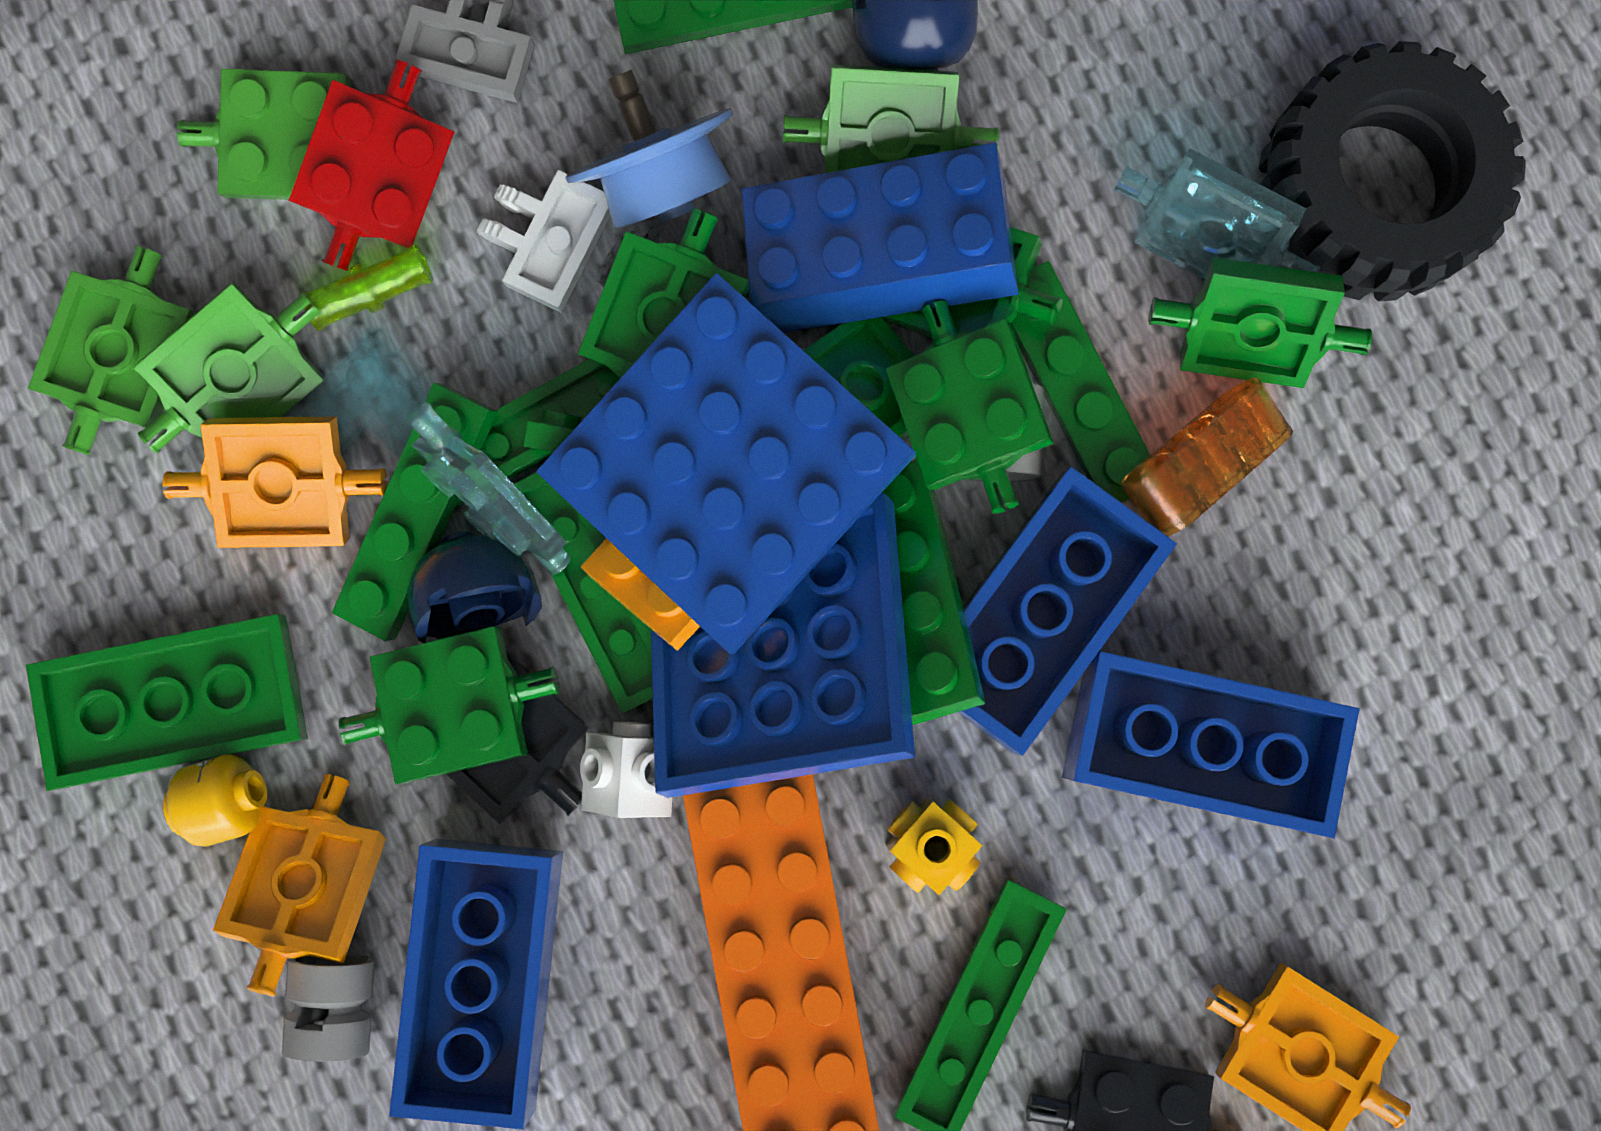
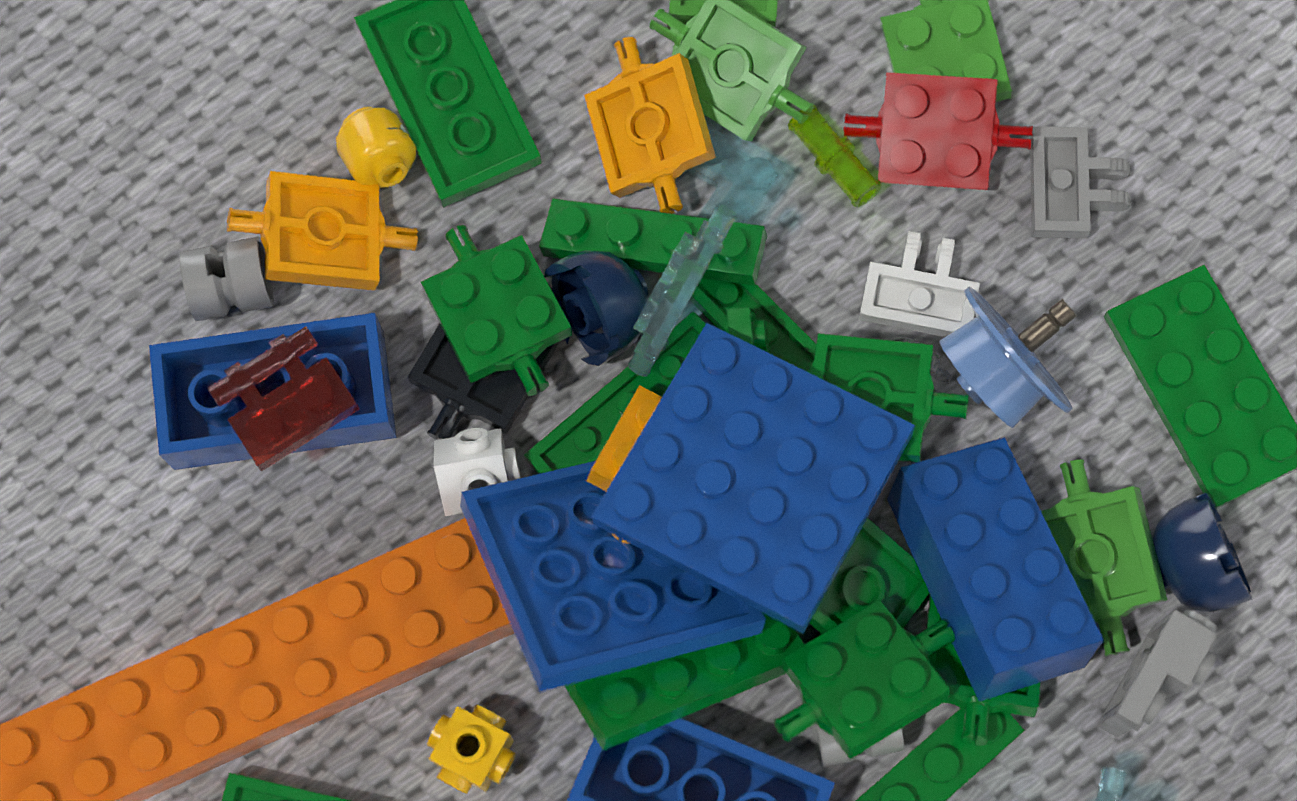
camera: 80 degrees right, 10 degrees down
none -> clear red plate [208,326,359,472]
none -> light grey plate [1096,610,1218,738]

